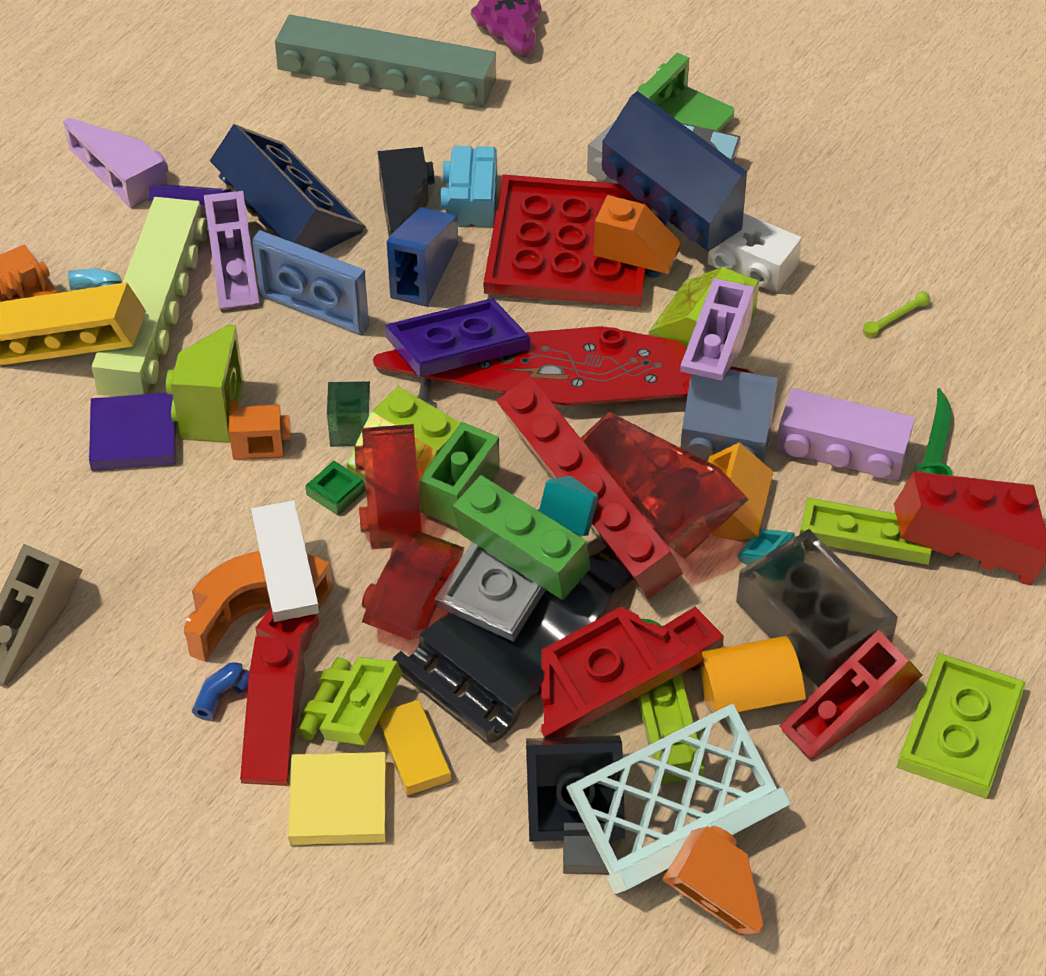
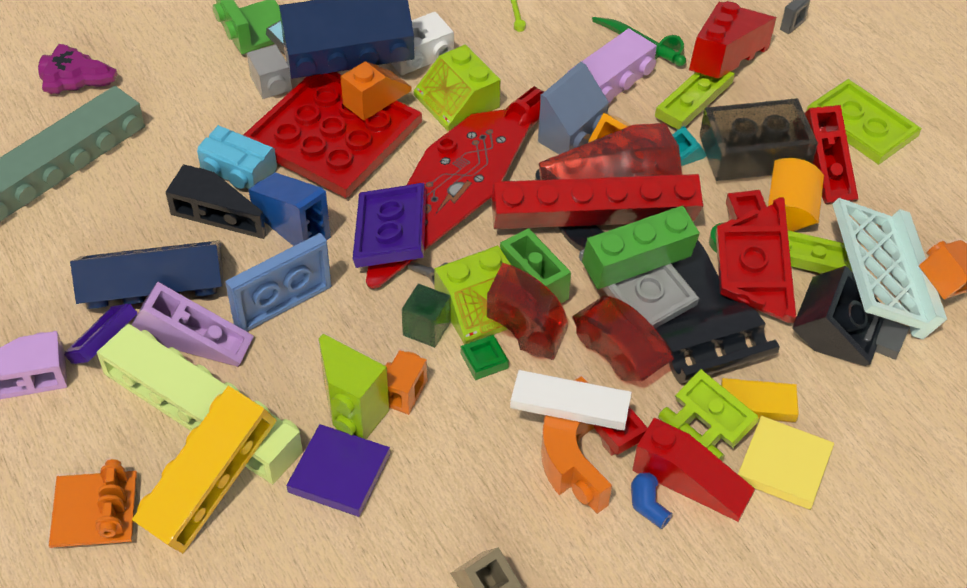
camera: 65 degrees left, 0 degrees up
medium azure arm [68,268,123,290] -> none
teal slope [539,476,599,536] -> none
lavender slope [680,278,754,381] -> none

